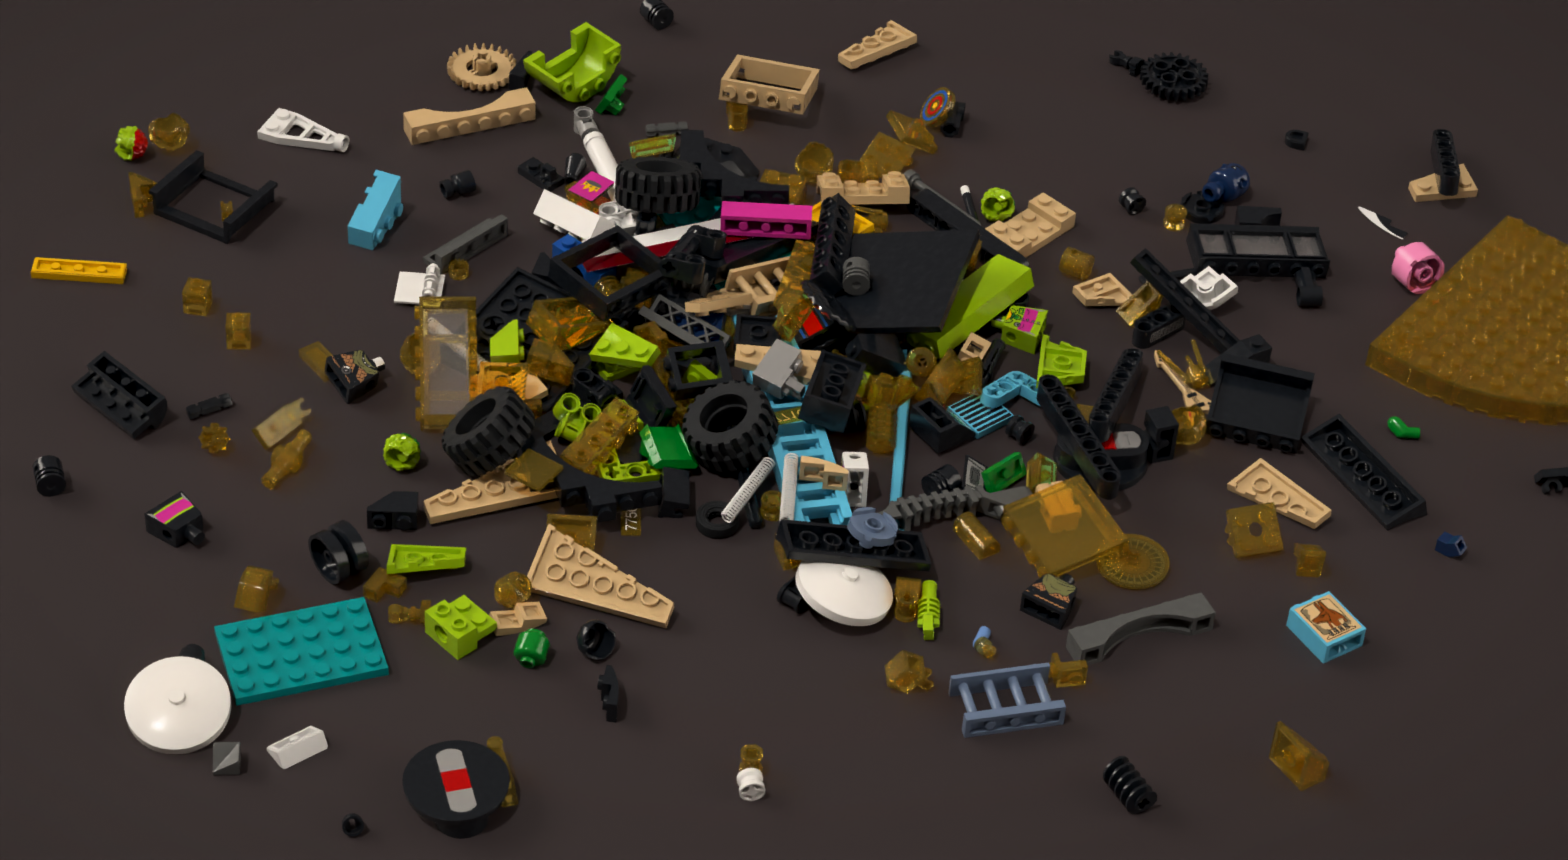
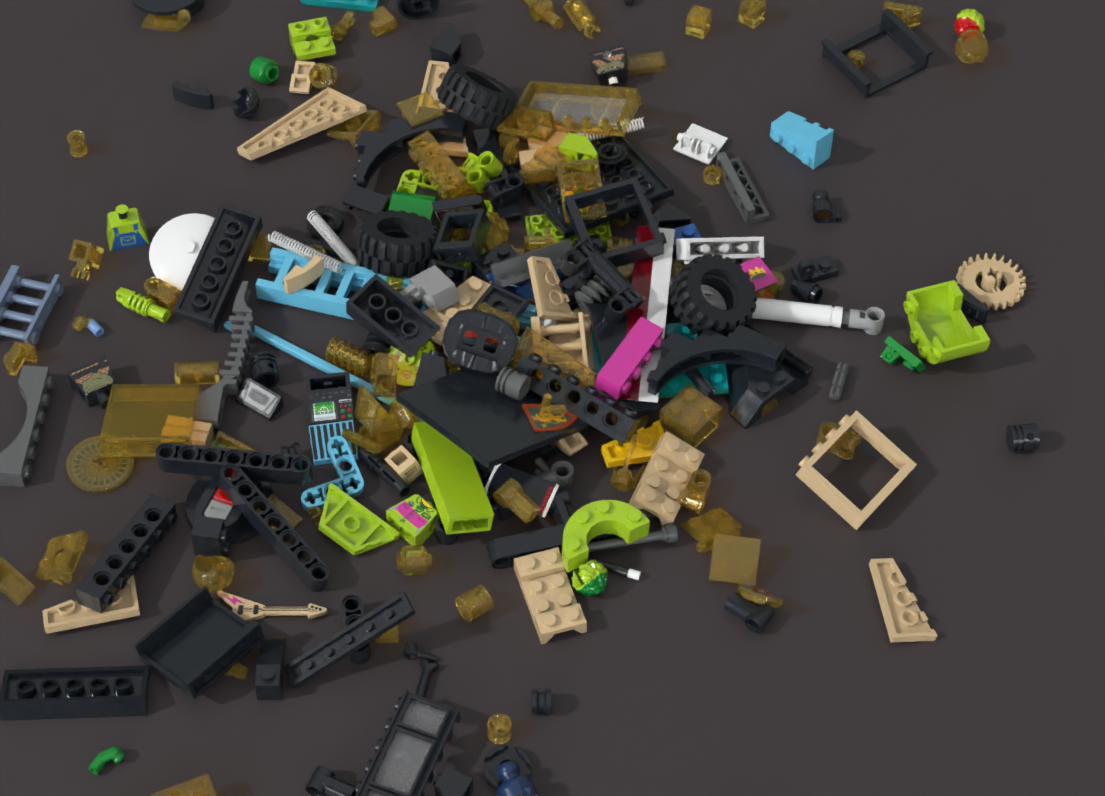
camera: 120 degrees right, 10 degrees up
white plate [257,108,349,152] -> none
lime piece [383,433,421,471] -> none
lime wing [387,544,466,574] -> none
tan arch [403,87,535,145] -> none
lime wing [589,323,661,368] -> none
clear yellow sticker [621,508,641,536] -> none
clear yellow slope [629,133,676,159] -> none
white wheel [736,768,765,801] -> none
clear yellow hair [794,142,834,183] -> none
white torso [841,452,869,507] -> none
sand blue plate [847,507,898,549] -> none
green hinge [981,452,1027,493] -> none
tan wing [1072,273,1135,306] -> none
clear yellow plant [1157,339,1209,389] -> none
white brick [1180,266,1238,310] -> none
none -> black brick [75,494,178,613]
none -> lime torso [107,204,149,251]
none -> clear yellow head [396,545,432,576]
none -> clear yellow shield [522,394,578,432]
none -> lime brick [562,500,650,573]

